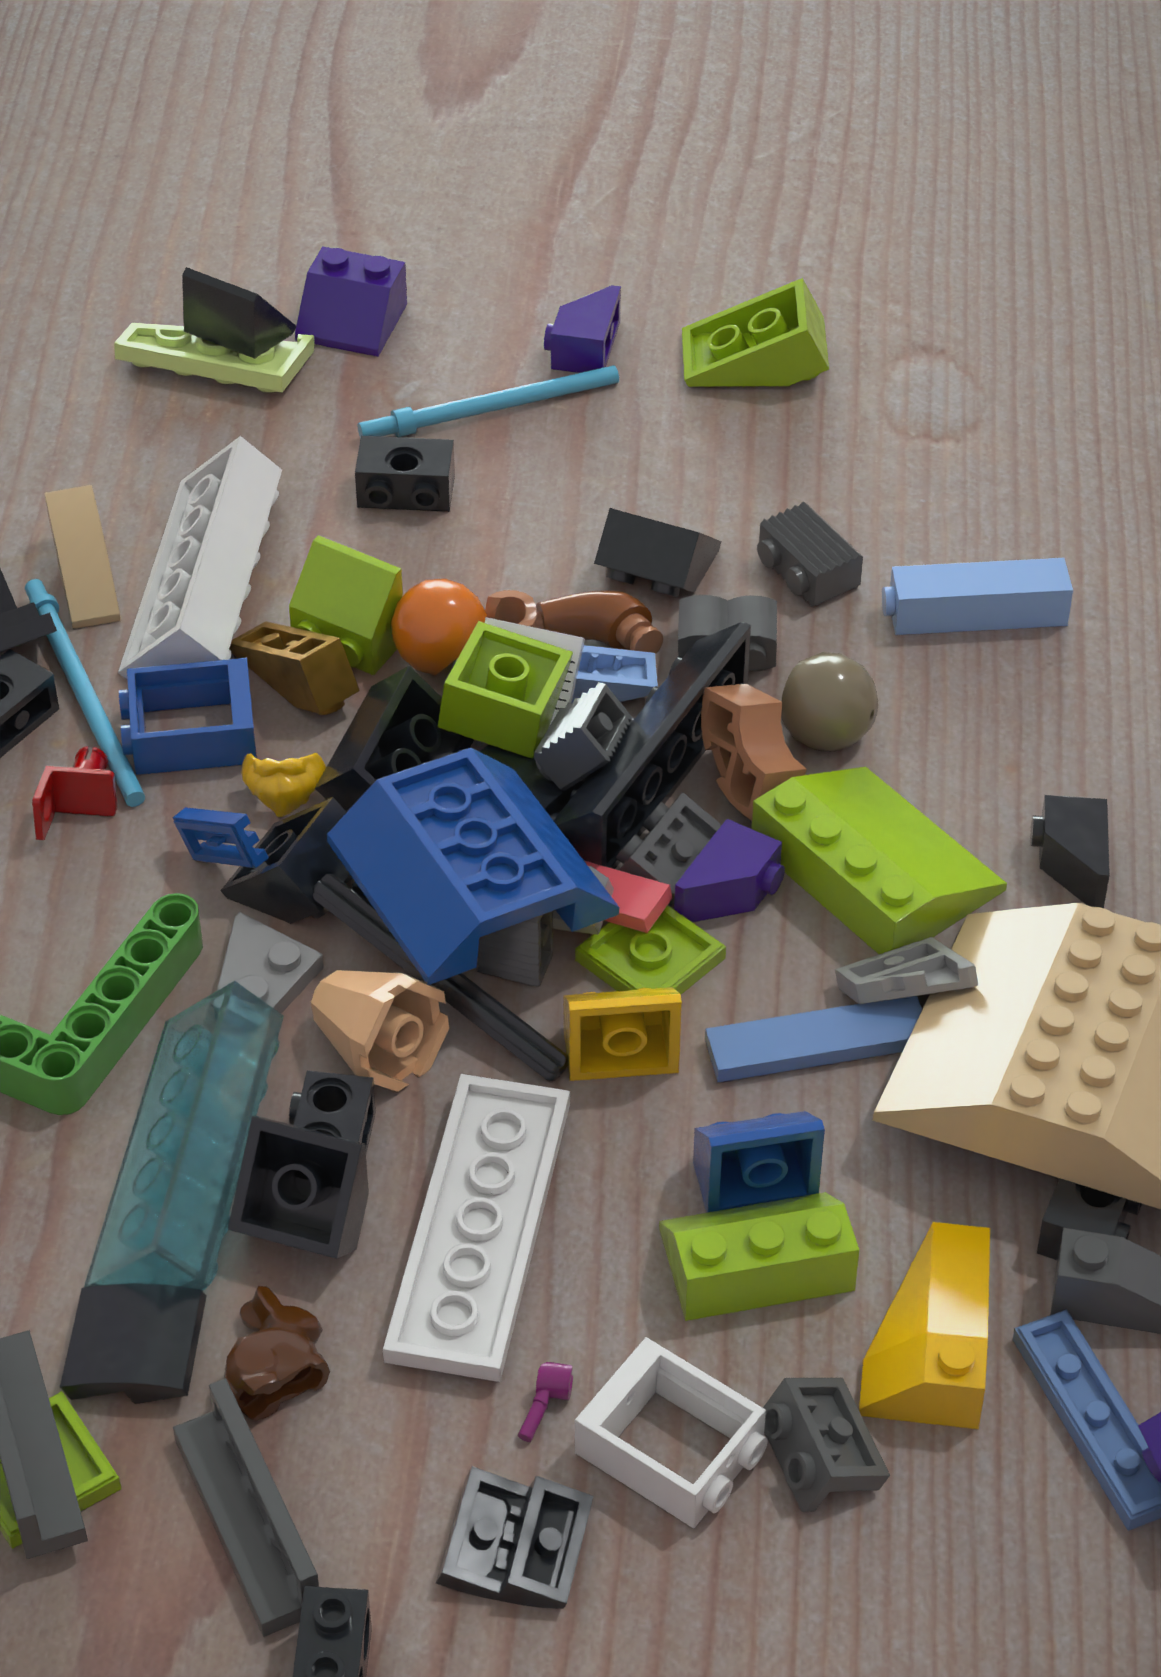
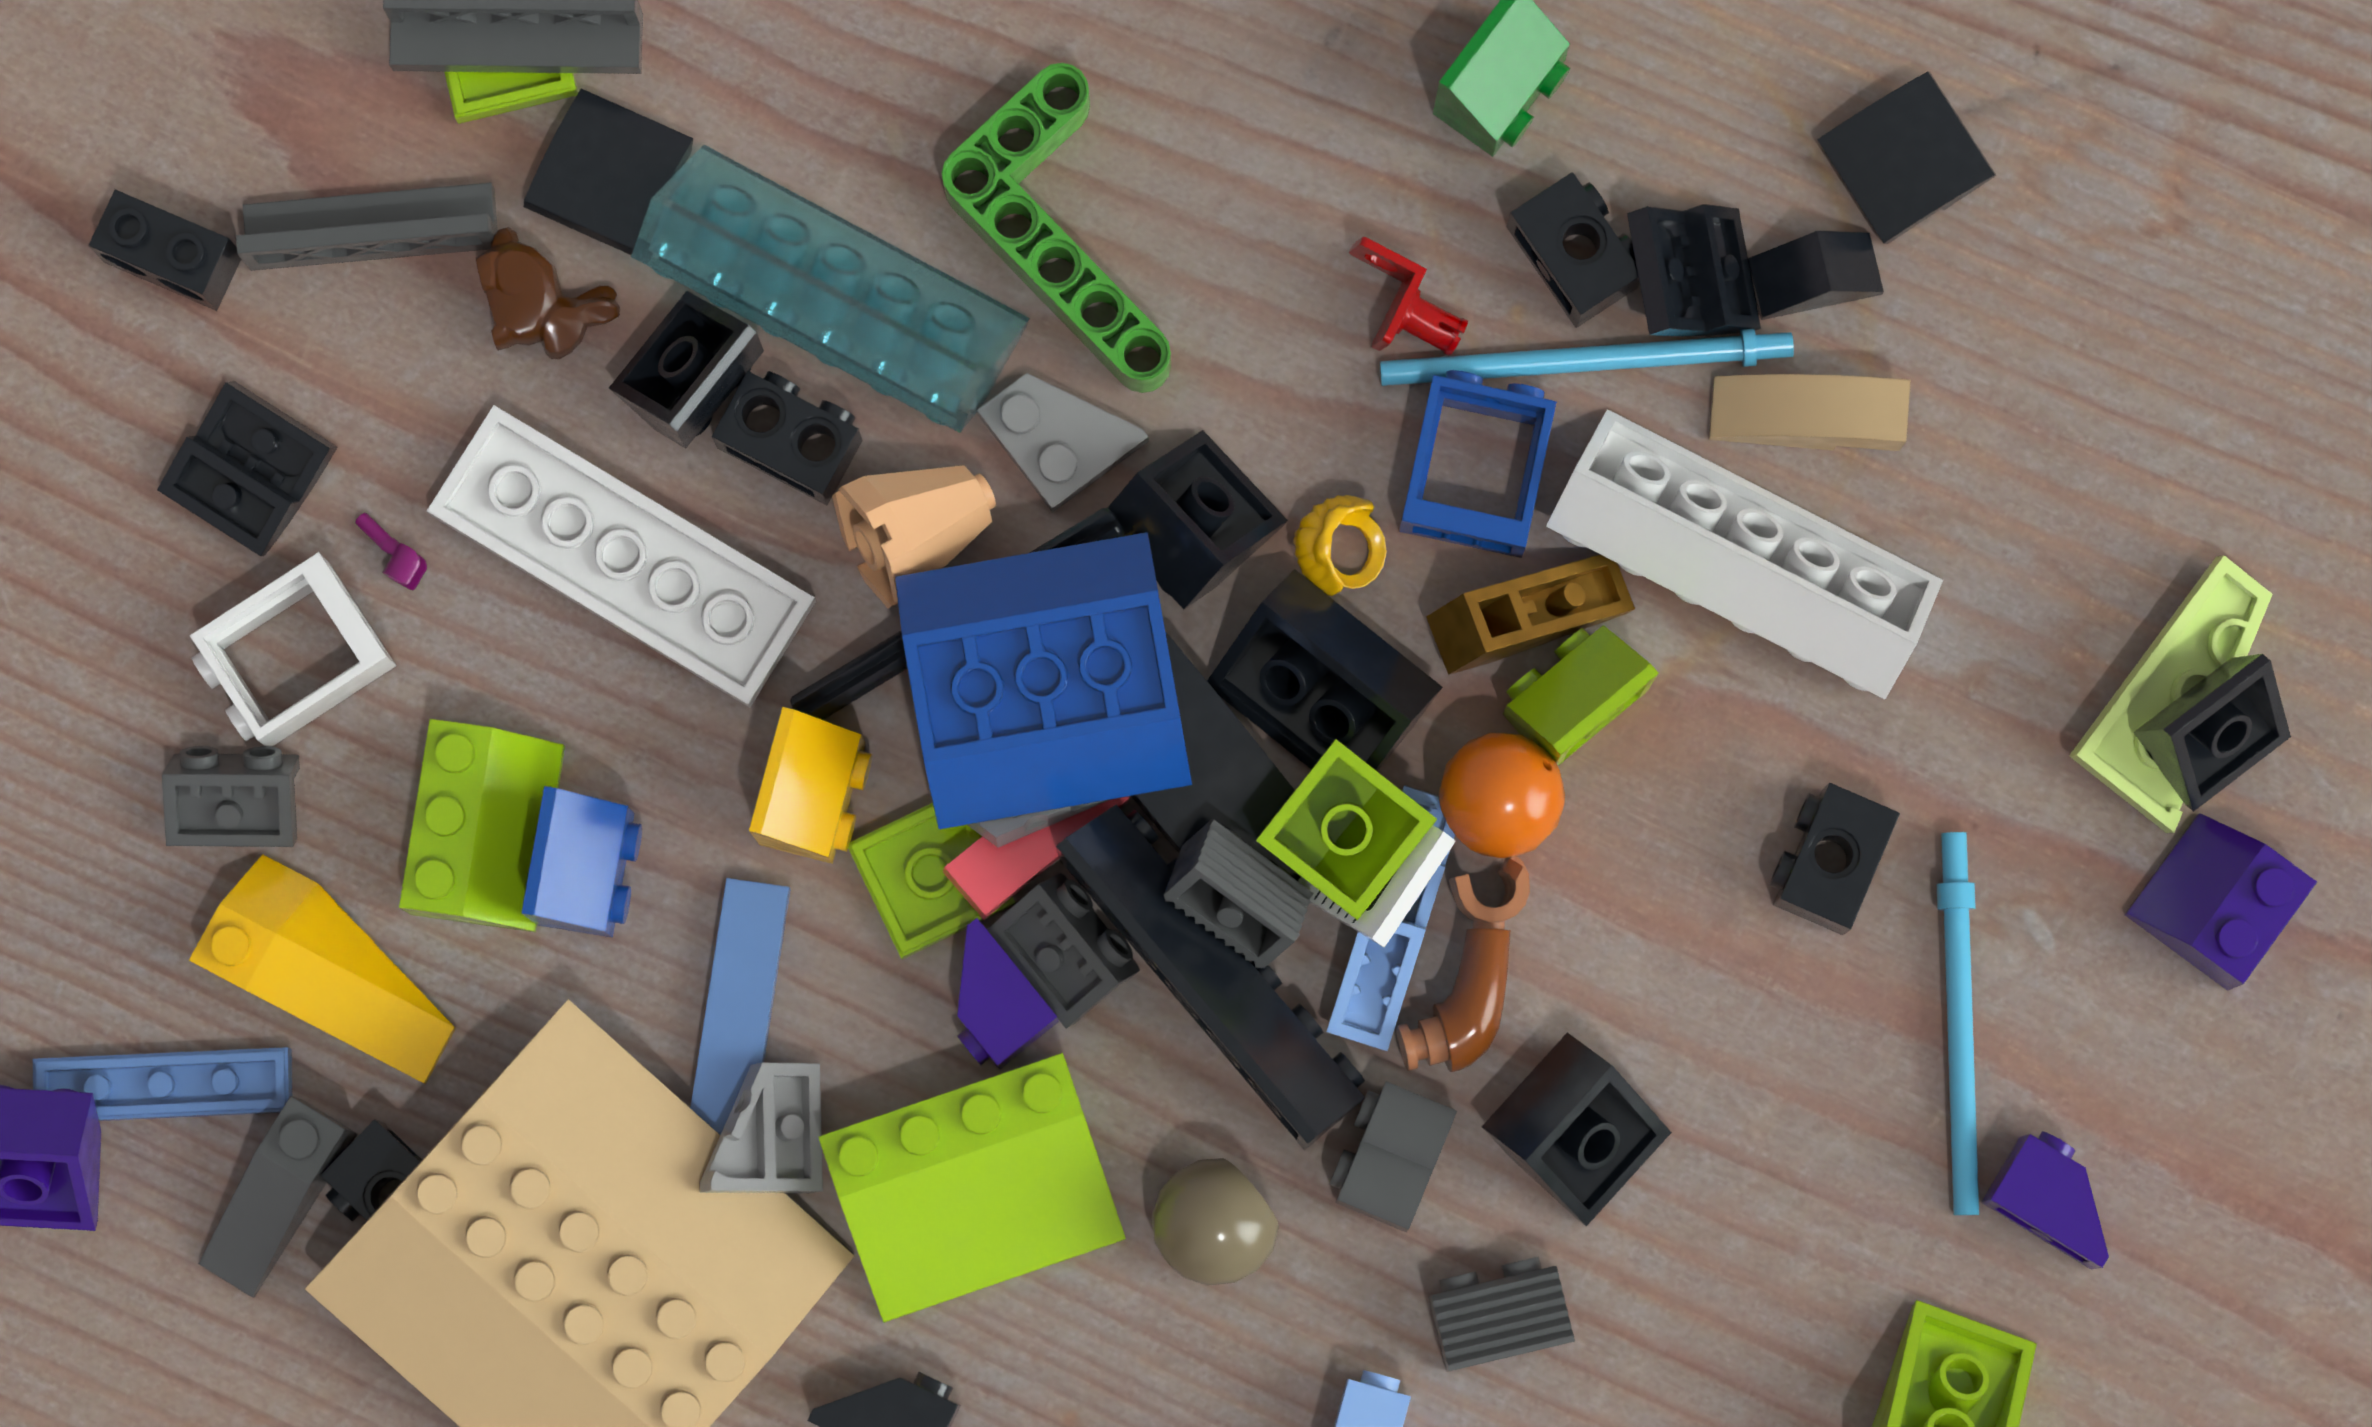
camera: 110 degrees right, 35 degrees up
blue tile [172,807,269,868] -> none
nougat brick [701,684,807,820] -> none

